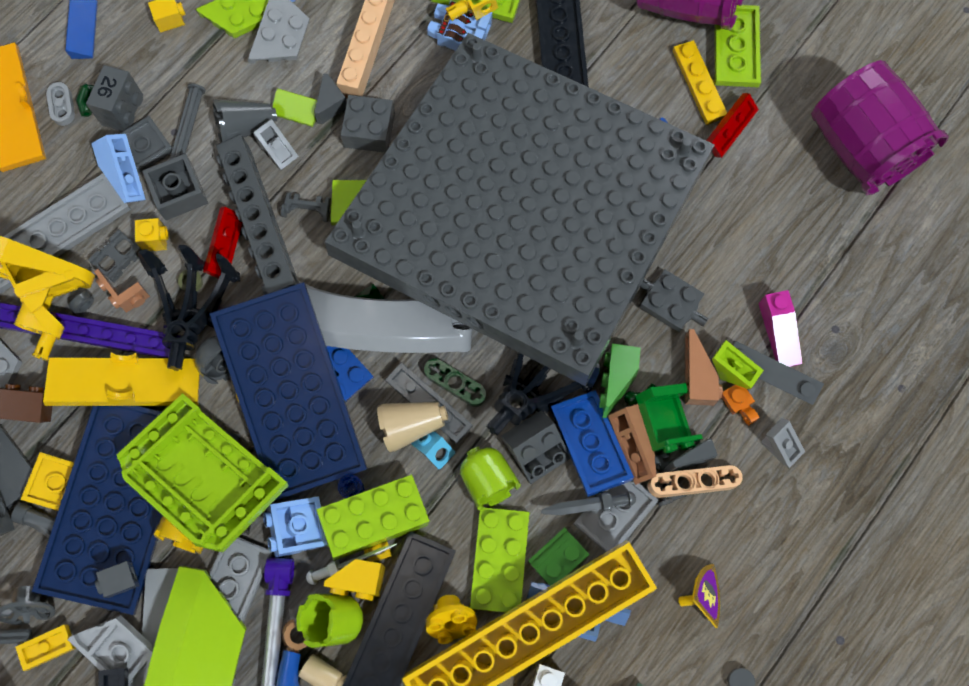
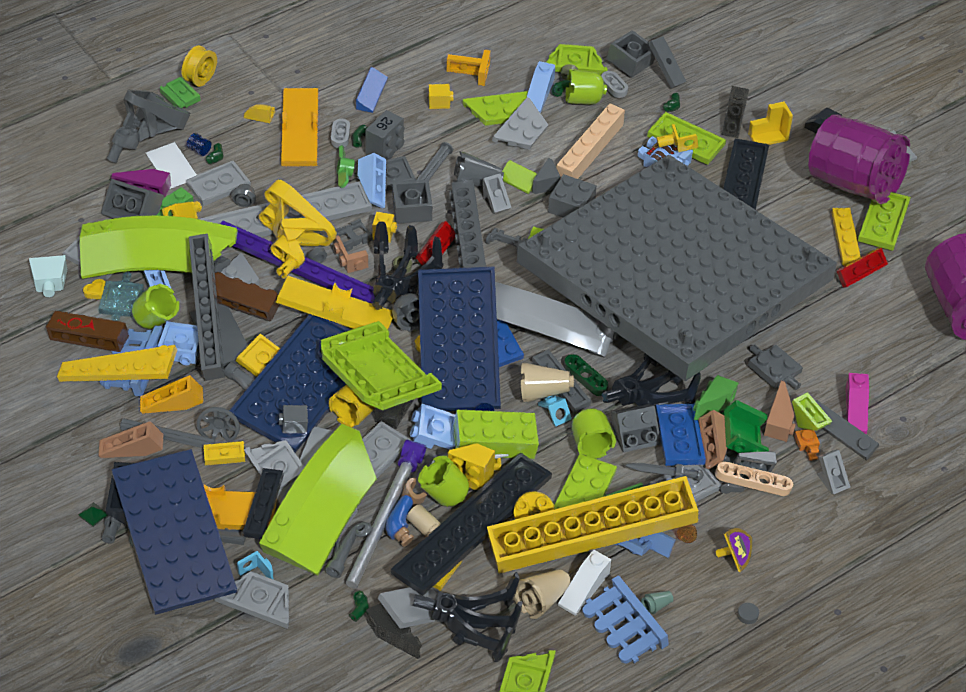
camera: 15 degrees right, 25 degrees down
none -> bright green piece [336,145,355,188]

